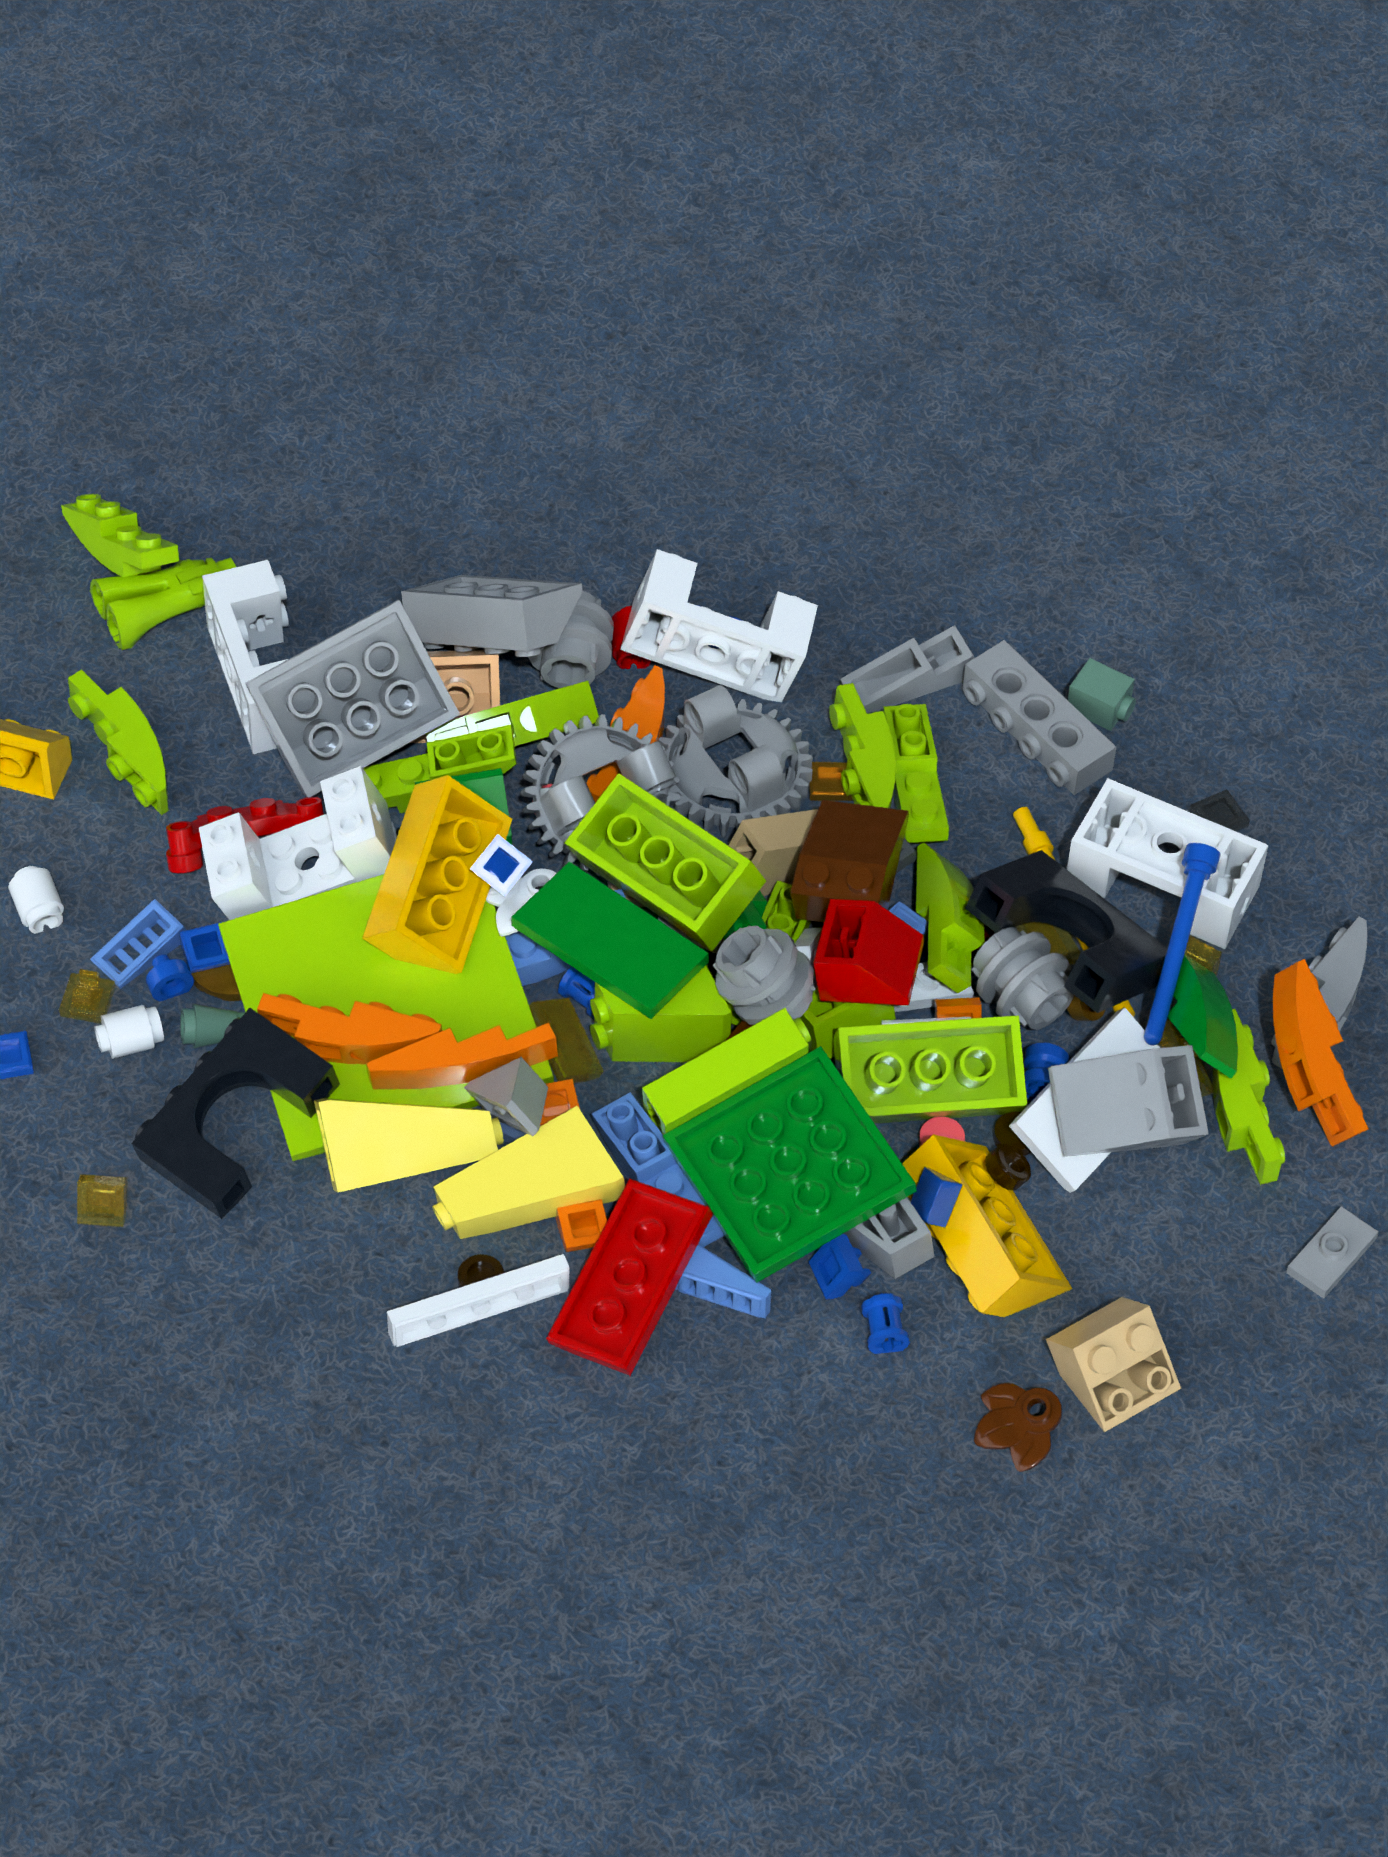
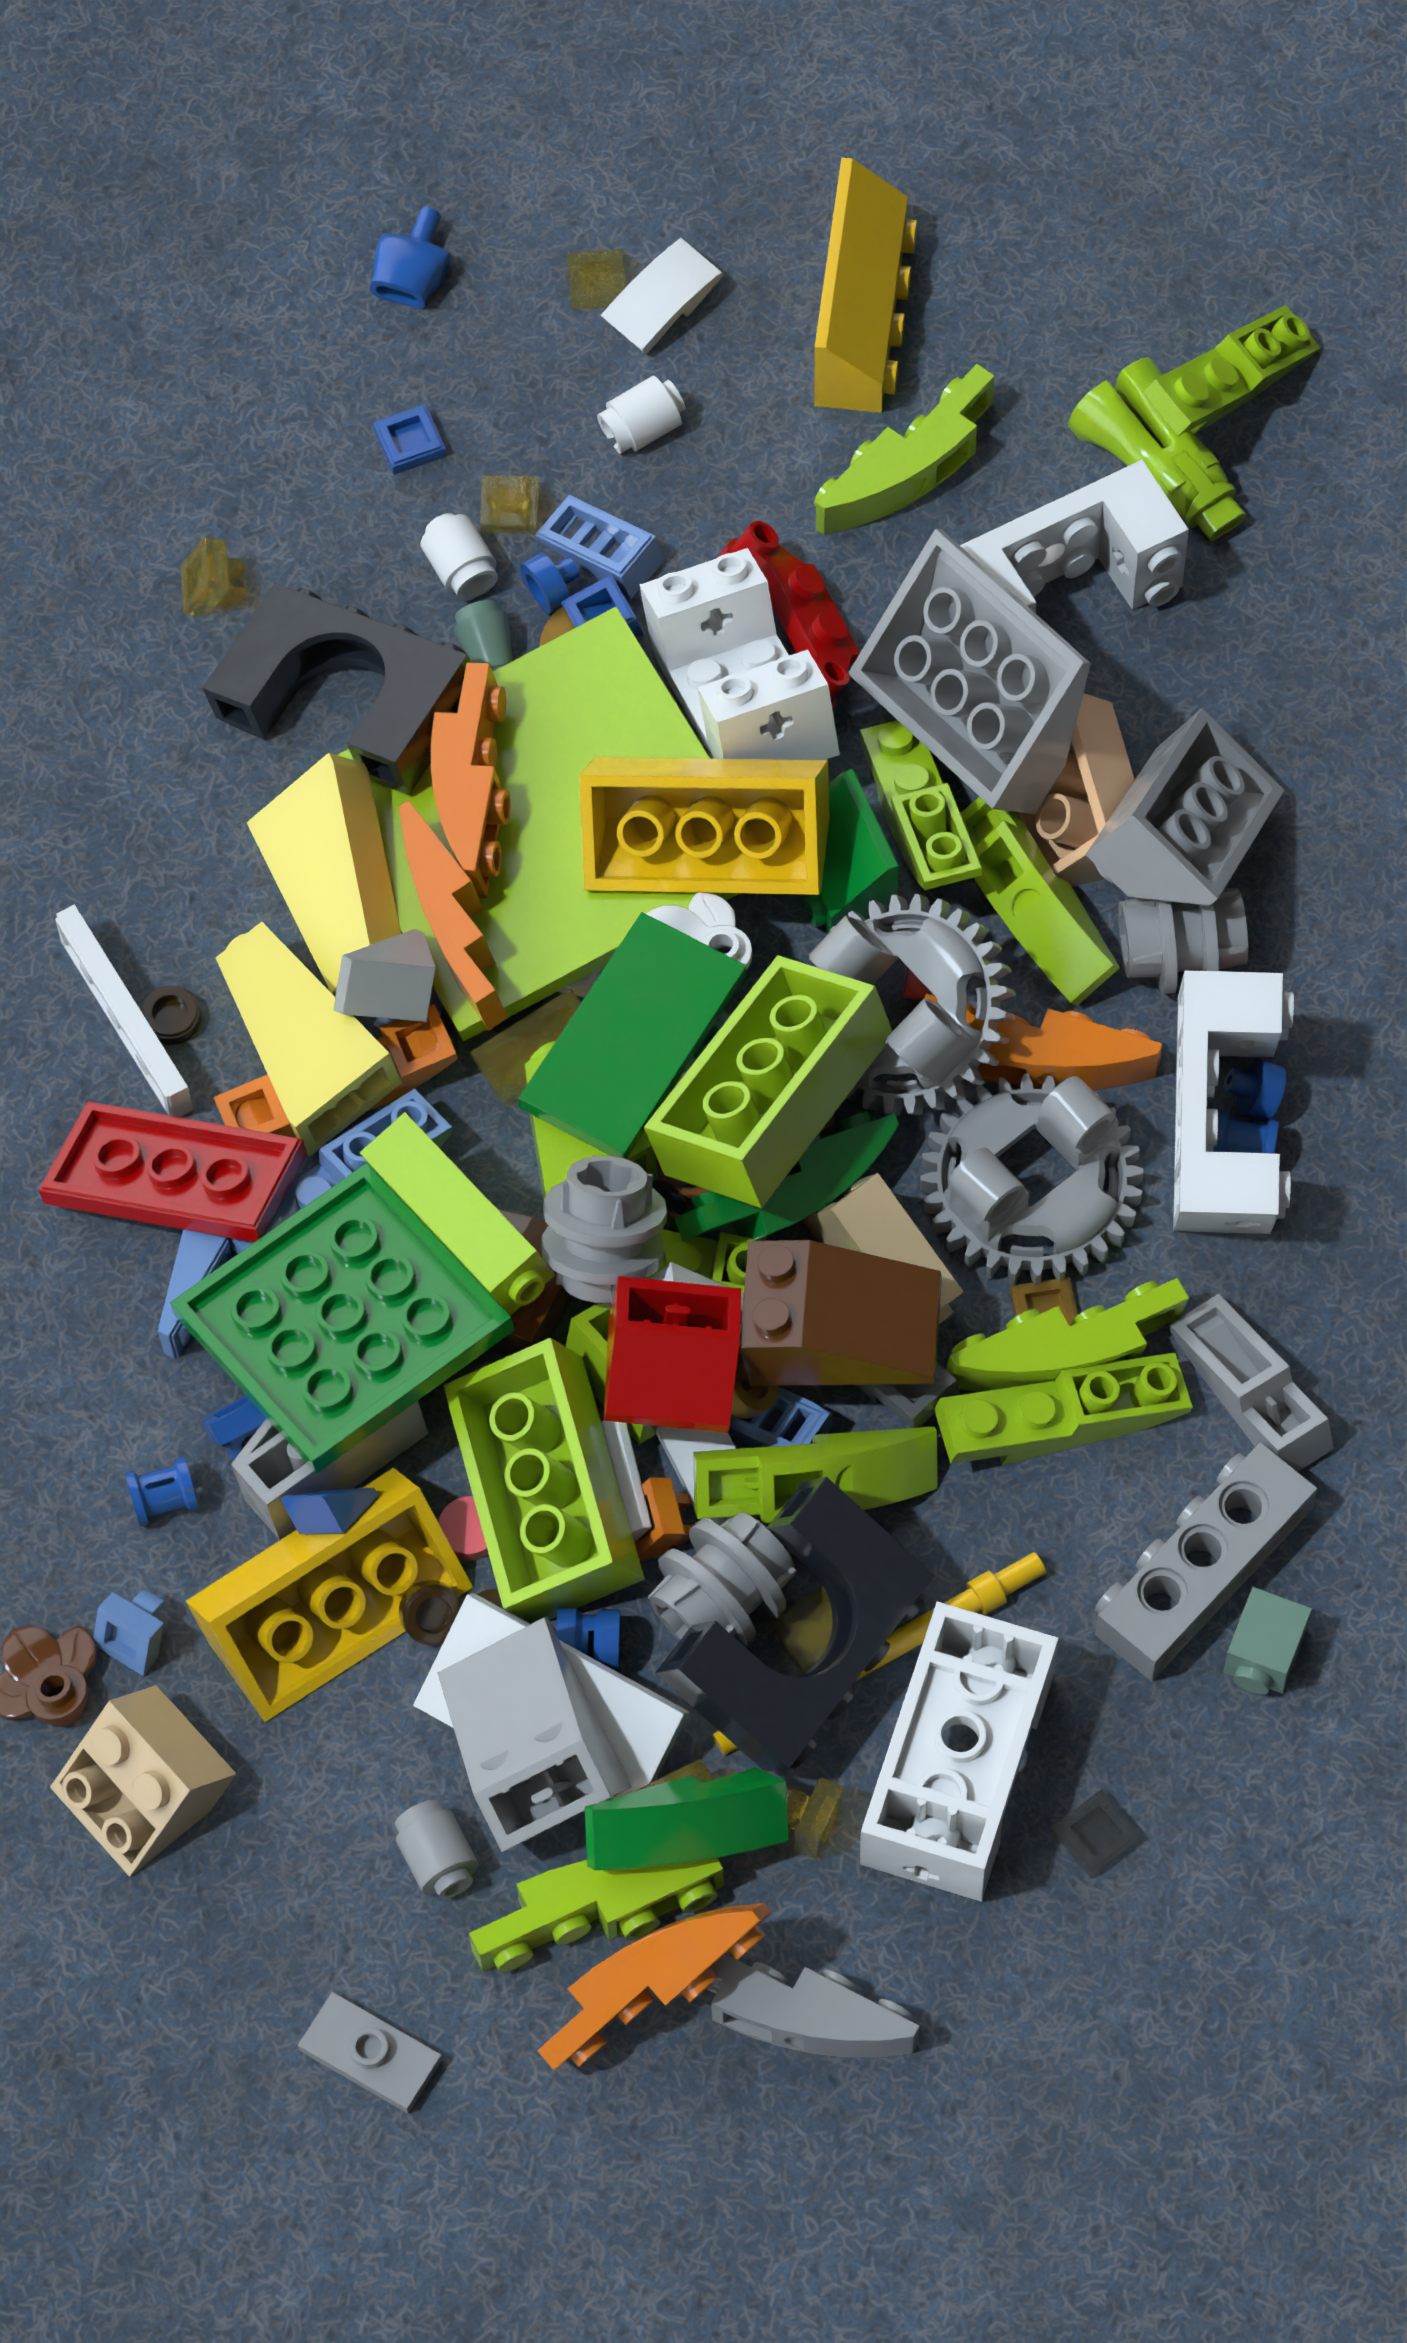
camera: 85 degrees right, 10 degrees up
slope [470,834,533,897] -> none
blue piece [1144,843,1221,1046] -> none
none -> medium blue tile [93,1589,165,1676]
none -> light grey brick [394,1800,479,1899]

